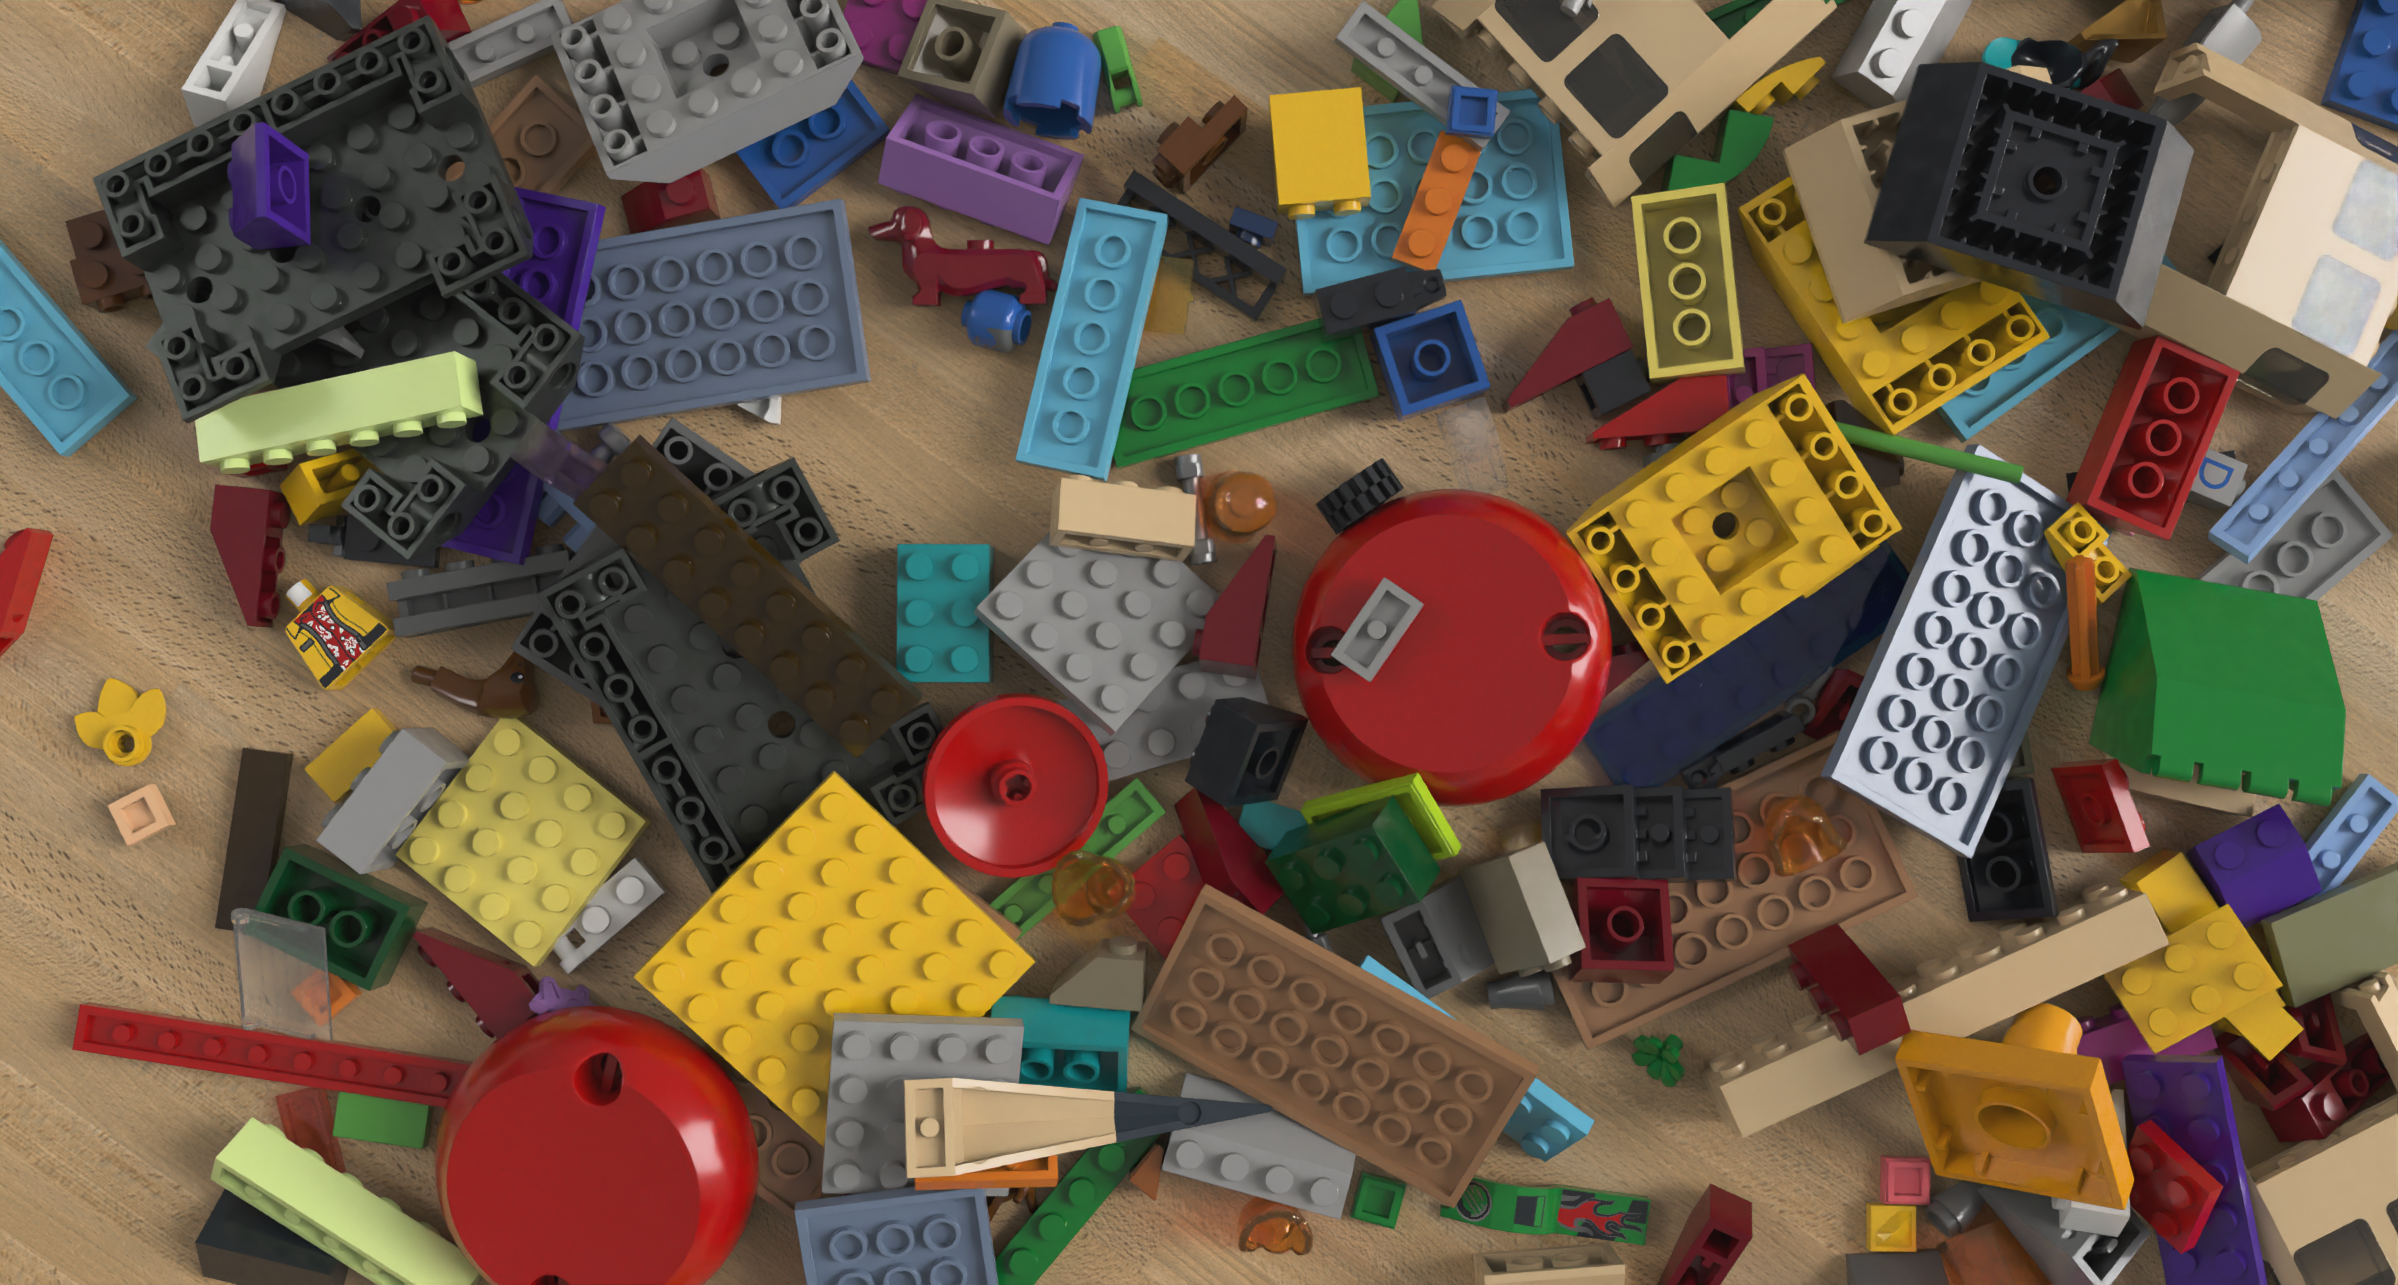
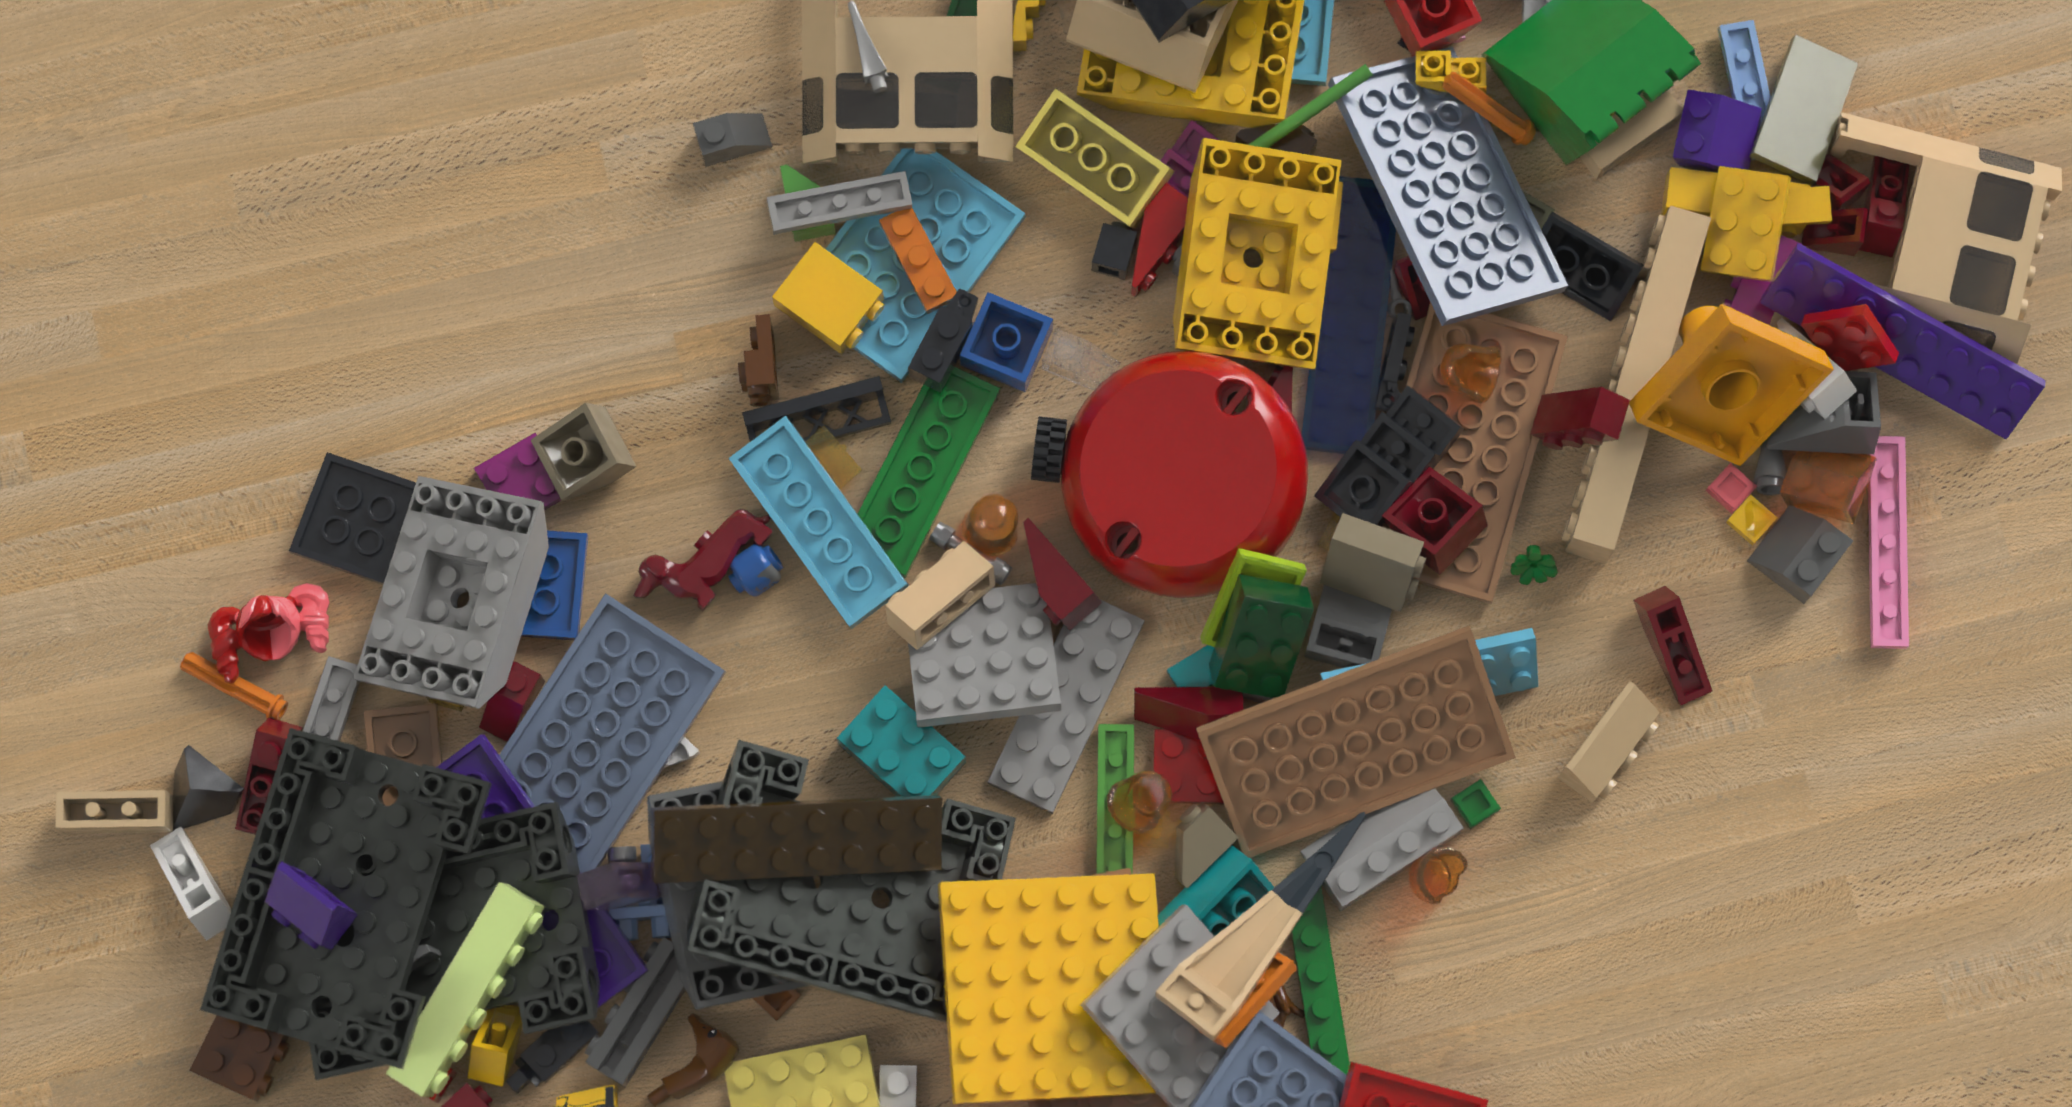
camera: 45 degrees left, 10 degrees down
medium lavender slope [878,94,1085,245] -> none
red dish [922,693,1108,878] -> none
blue cylinder [1003,22,1101,140] -> none
bright green bar [1092,26,1143,114] -> none
dark orange slope [1129,1136,1165,1201] -> none
black slope [1185,697,1309,808] -> none
dark blue plate [1229,206,1278,250] -> none
light grey plate [1331,577,1424,683] -> none
piece [1439,1175,1651,1245] -> none
blue tile [1446,86,1498,139] -> none
dark grey cone [1487,969,1556,1011] -> none
dark red slope [1502,297,1634,413] -> none
green brick [1661,109,1774,192] -> none
red plate [2051,758,2150,853] -> none

